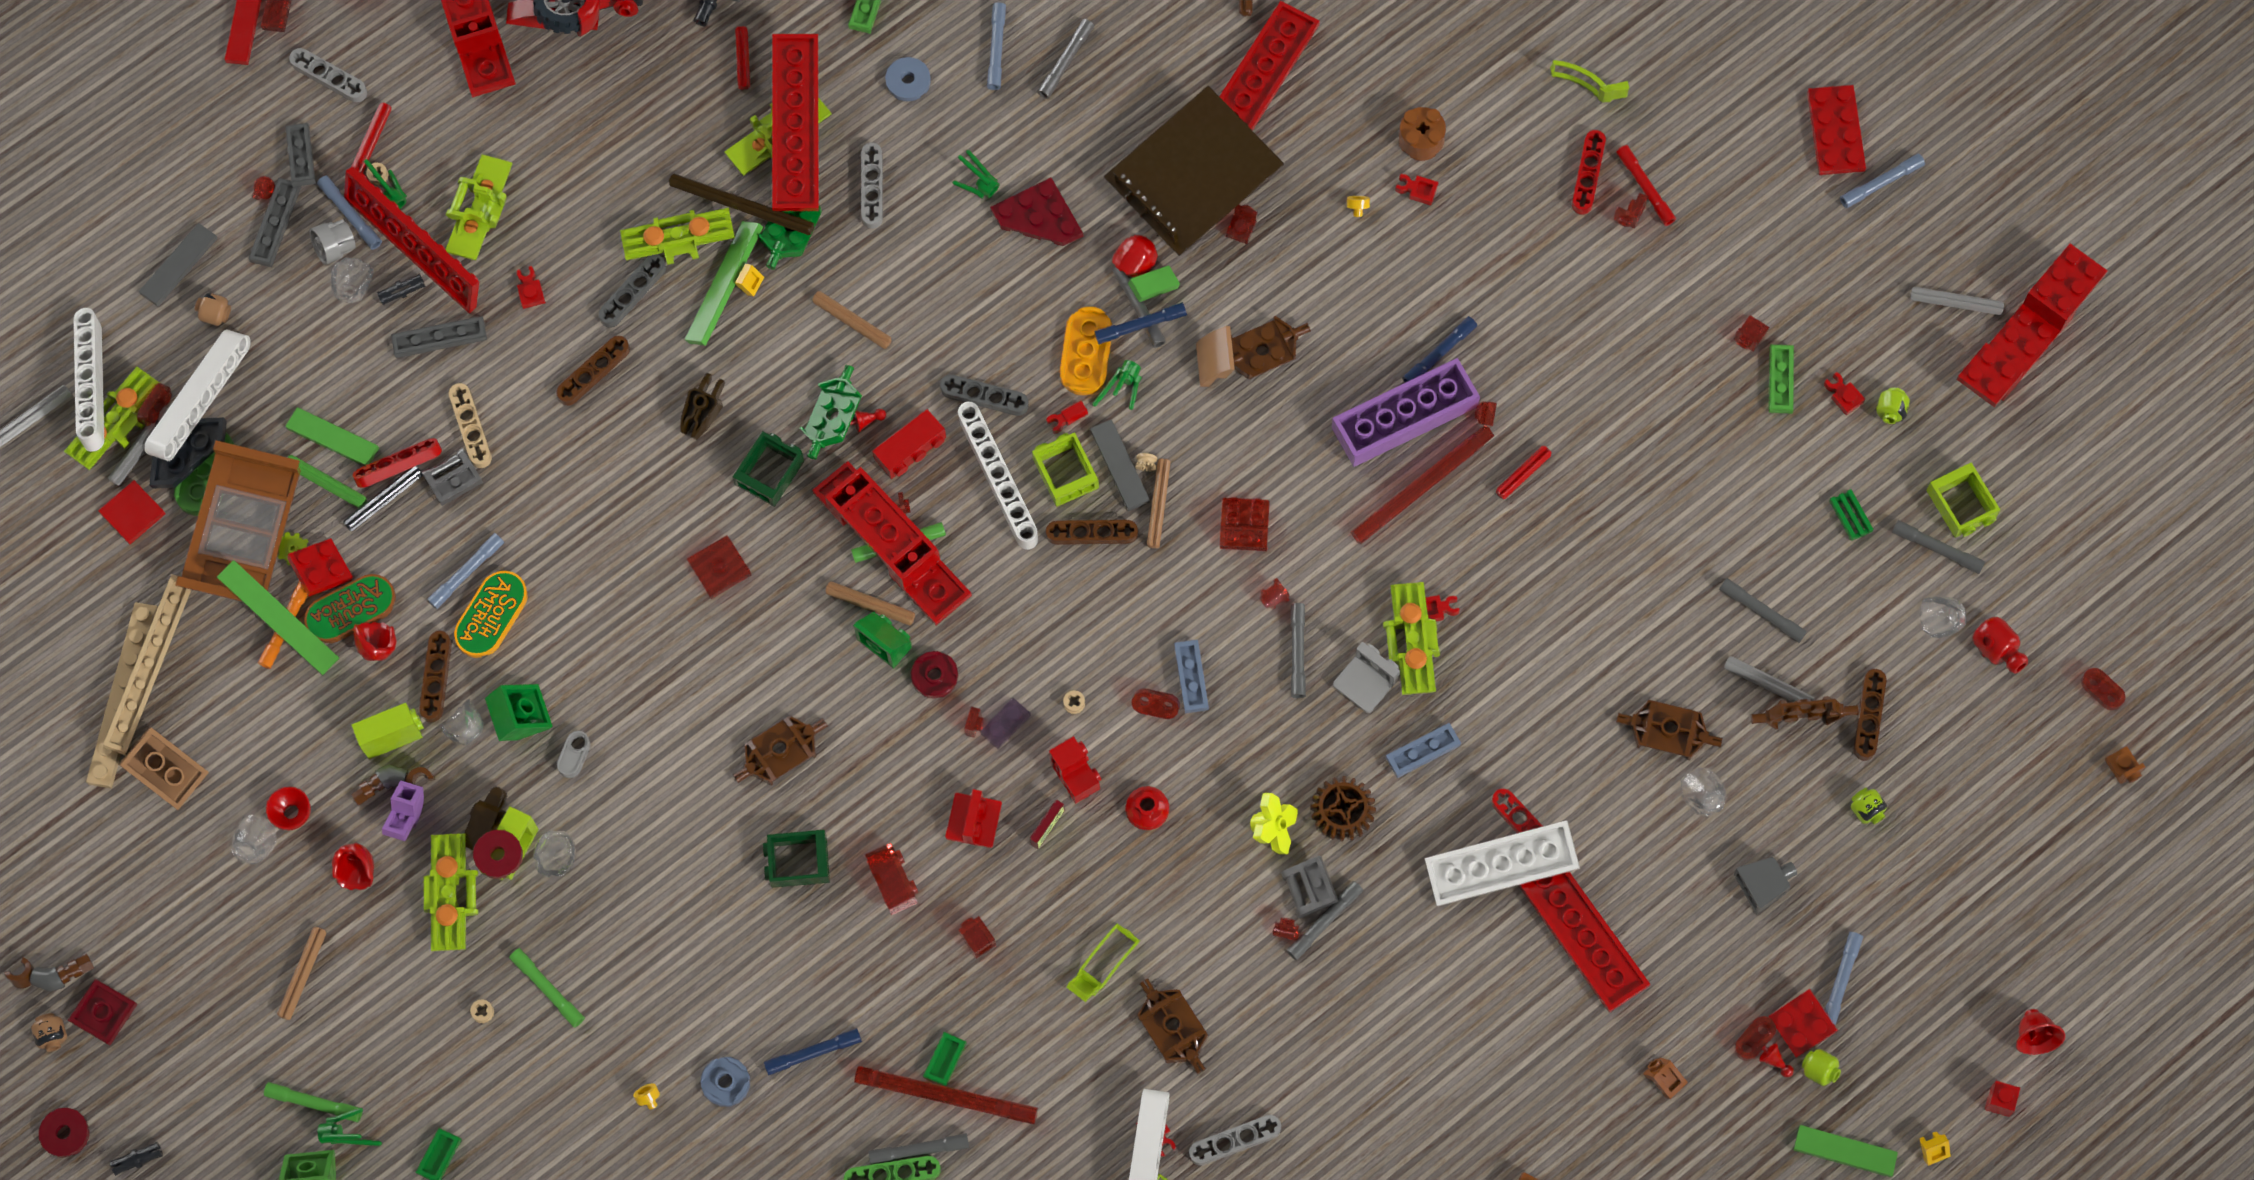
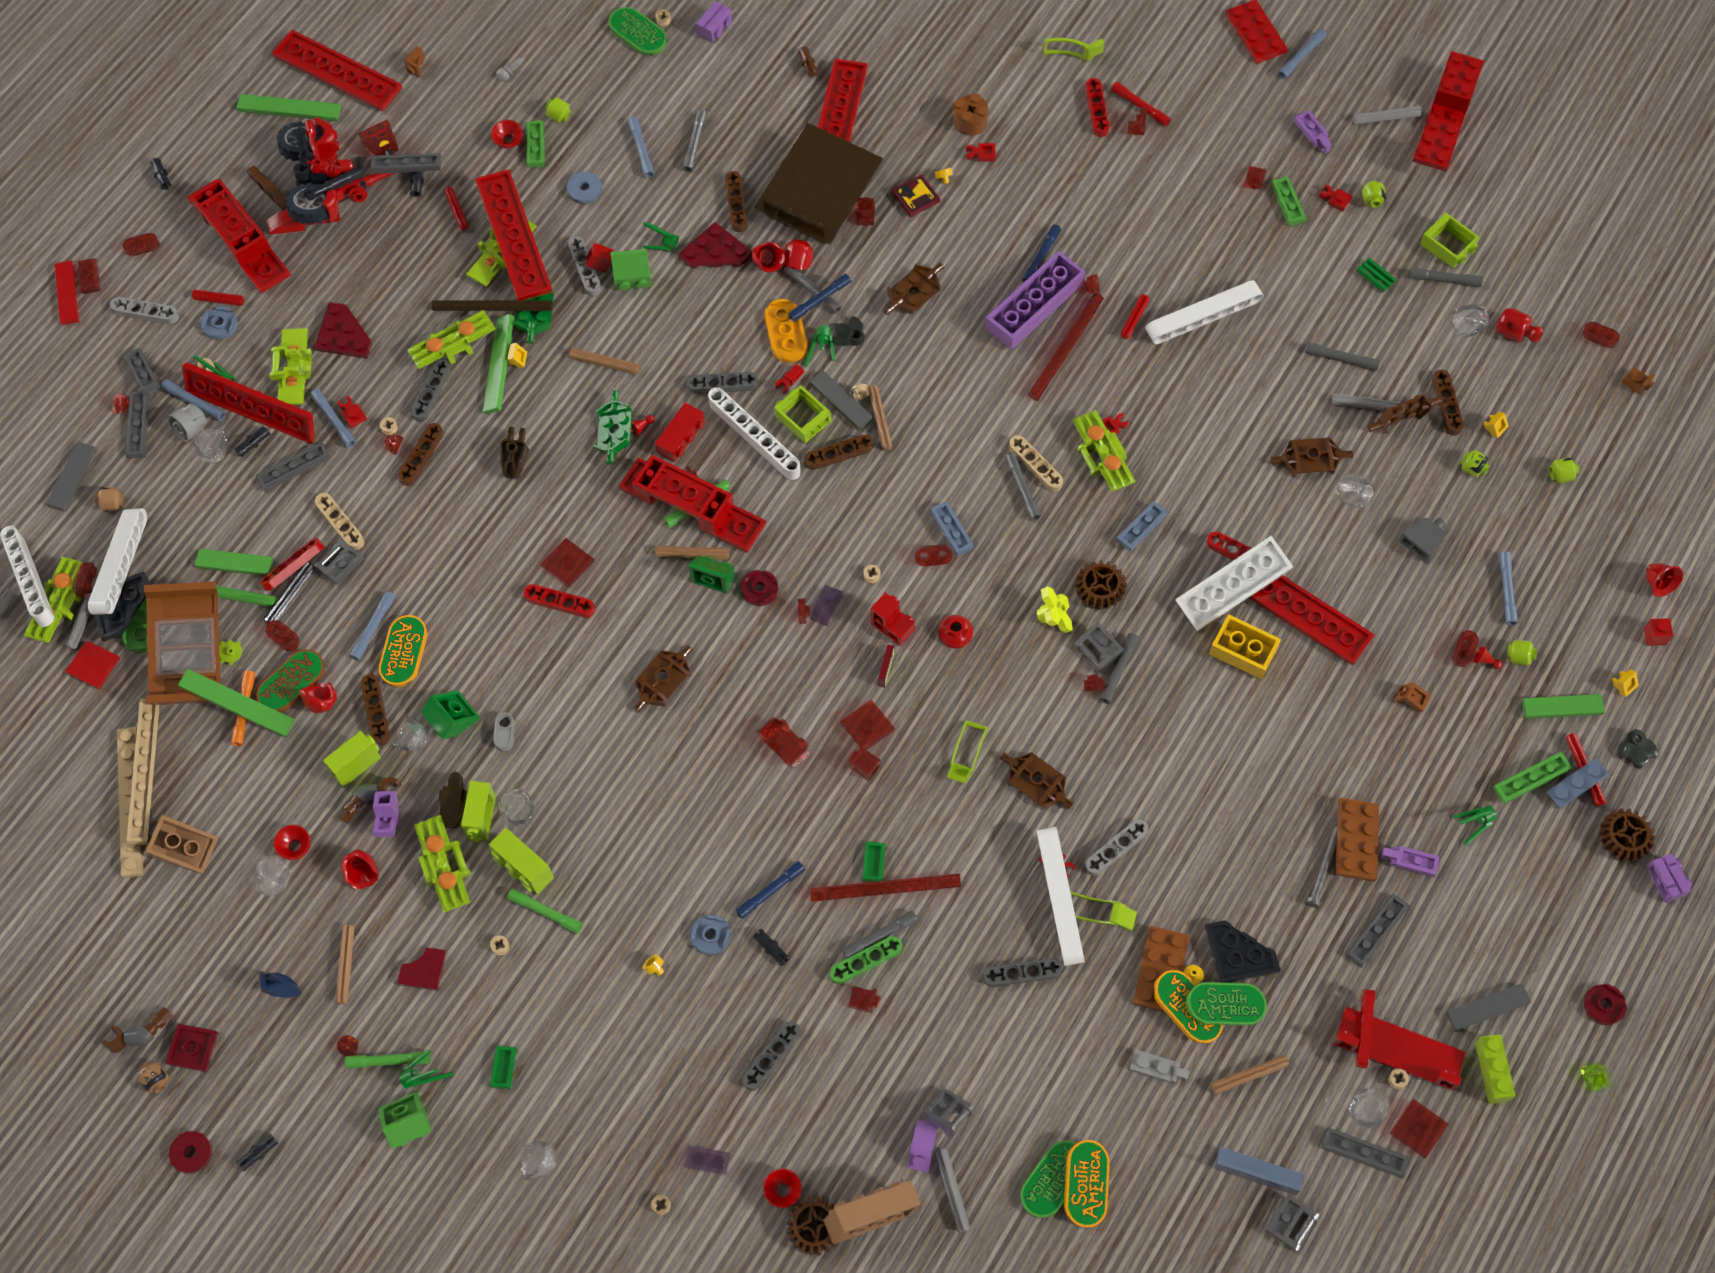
camera: 20 degrees left, 5 degrees down
red plate [287,538,353,597] -> none
red axle [351,102,392,173] -> none
dark red tile [473,830,523,879] -> none
dark green window [732,431,805,507] -> none
dark green window [763,830,830,888] -> none
red bracket [945,789,1002,848] -> none
bright green tile [1128,265,1180,302] -> none
medium nougat slope [1196,326,1235,387] -> none
clear red bracket [1220,497,1270,551] -> none
clear red brick [1259,578,1290,610] -> none
light grey bracket [1333,642,1400,713] -> none
red plate [1768,989,1839,1058] -> none
none -> red axle [192,289,245,306]
none -> sand blue tile [201,306,238,340]
none -> dark blue hat [258,971,301,998]
none -> clear red plate [265,620,300,651]
none -> sand blue piece [310,388,356,448]
none -> dark red plate [314,302,372,359]
none -> clear red tile [337,1035,359,1057]
none -> tan bush [380,417,398,436]
none -> clear red plate [384,433,403,455]
none -> dark red tile [397,947,447,991]
none -> lime piece [489,827,554,895]
none -> red beam [523,584,595,618]
none -> red brick [586,242,613,273]
none -> bright green slope [611,249,652,290]
none -> reddish brown beam [725,171,747,232]
none -> red hair [752,241,785,273]
none -> black pin [753,929,790,966]
none -> pearl dark grey plate [833,316,865,346]
none -> clear red plate [840,699,895,752]
none -> tile [892,174,940,218]
none -> tan beam [1009,435,1063,492]
none -> white beam [1145,280,1264,344]
none -> yellow brick [1209,614,1281,680]
none -> medium lavender hinge [1294,110,1332,154]
none -> yellow tile [1483,411,1509,438]
none -> lime head [1549,457,1579,484]

